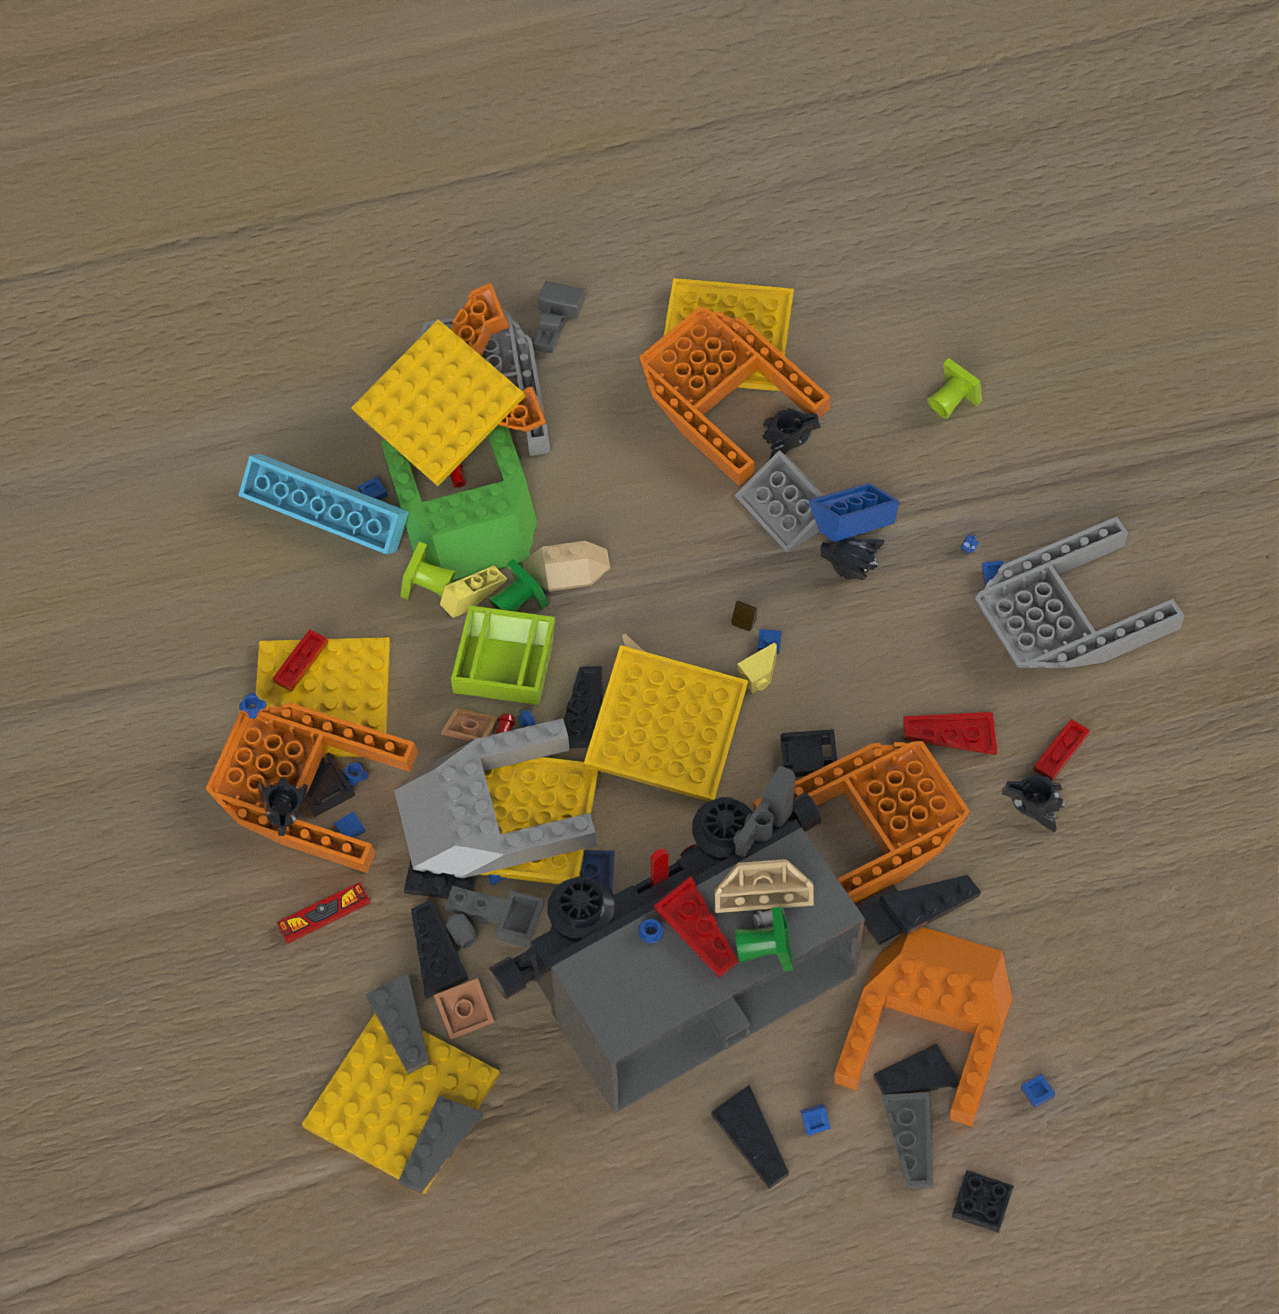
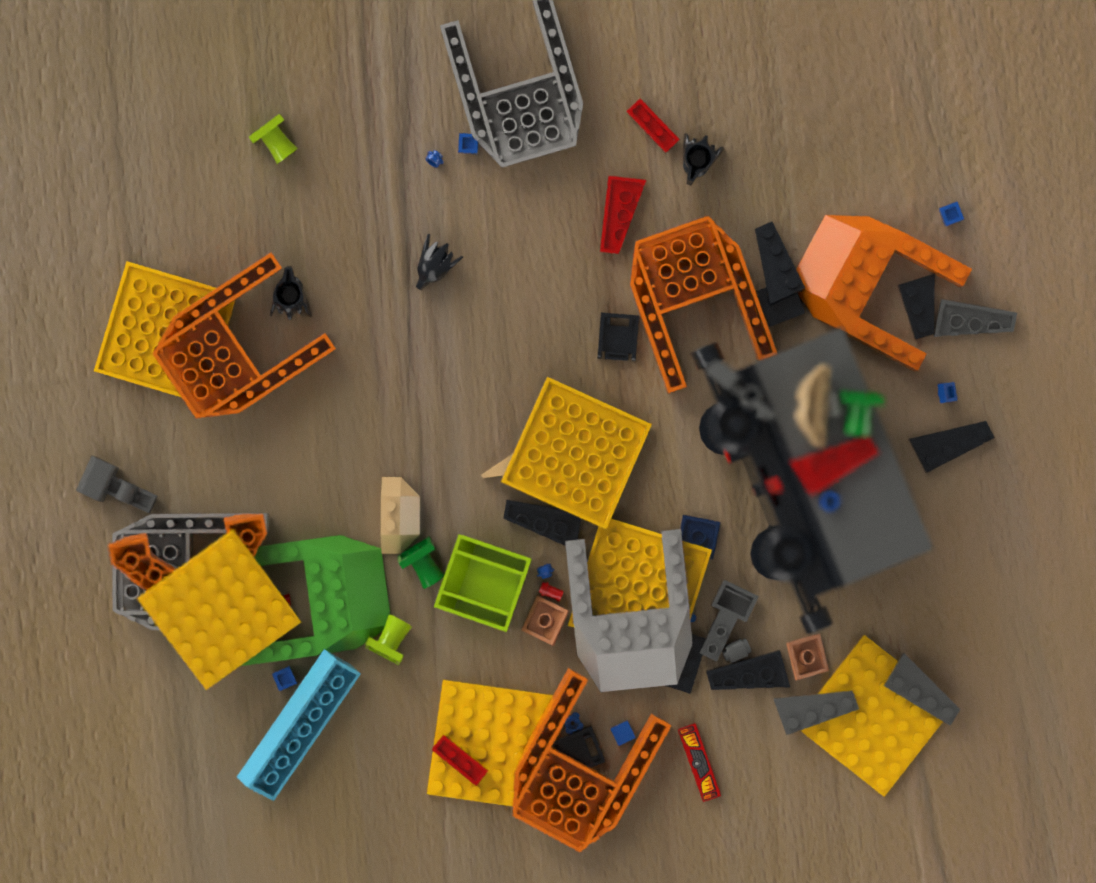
camera: 85 degrees left, 30 degrees up
blue plate [239,693,266,719] -> none
black piece [257,777,308,836] -> none
light yellow slope [440,565,507,618] -> none
dark brown slope [731,601,757,631] -> none
light grey slope [735,450,824,553] -> none
light yellow slope [737,643,777,694] -> none
blue plate [758,629,781,654] -> none
blue slope [809,483,899,542] -> none
black tile [952,1170,1014,1233] -> none

